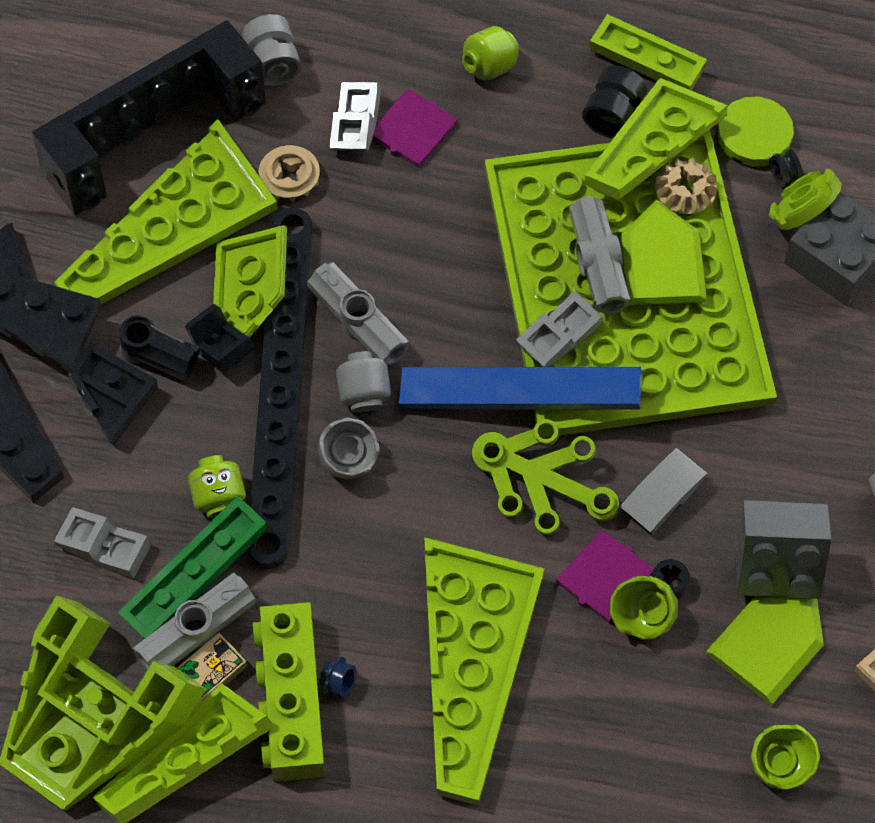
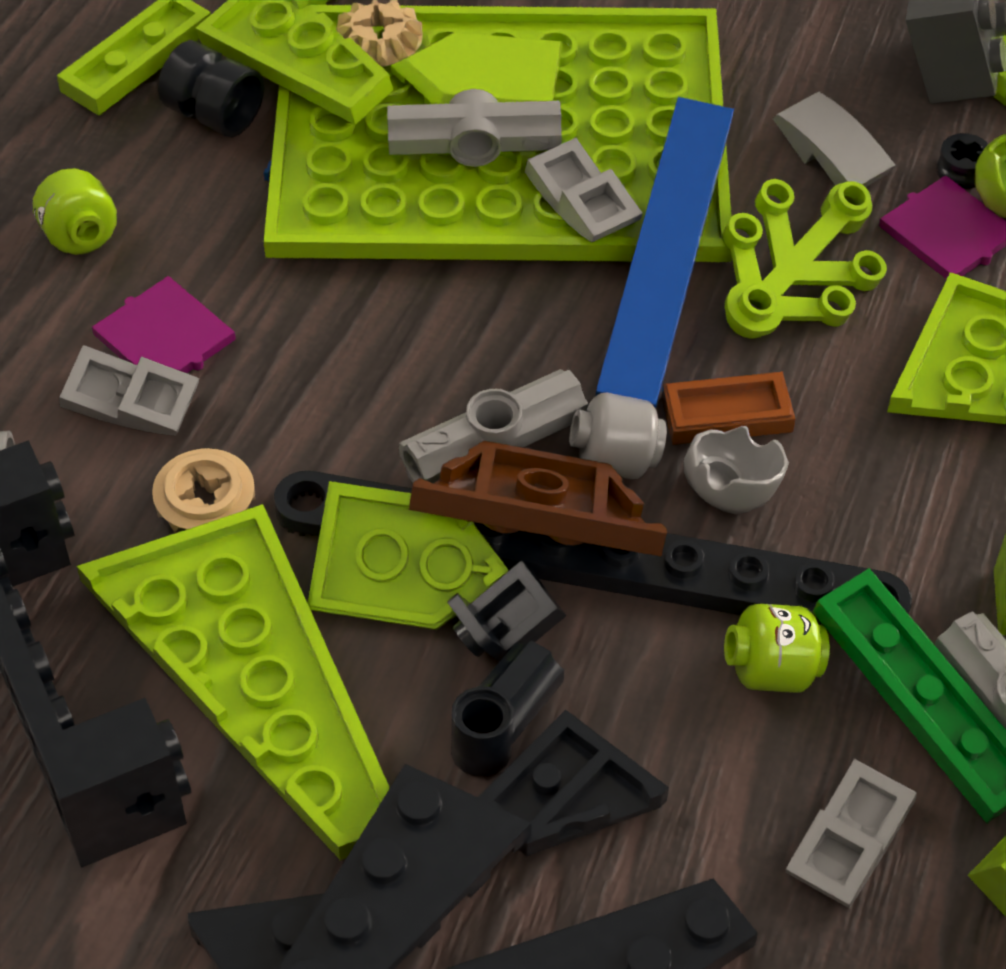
camera: 80 degrees left, 10 degrees down
none -> reddish brown wing [409,441,667,557]
none -> dark orange tile [661,372,795,445]

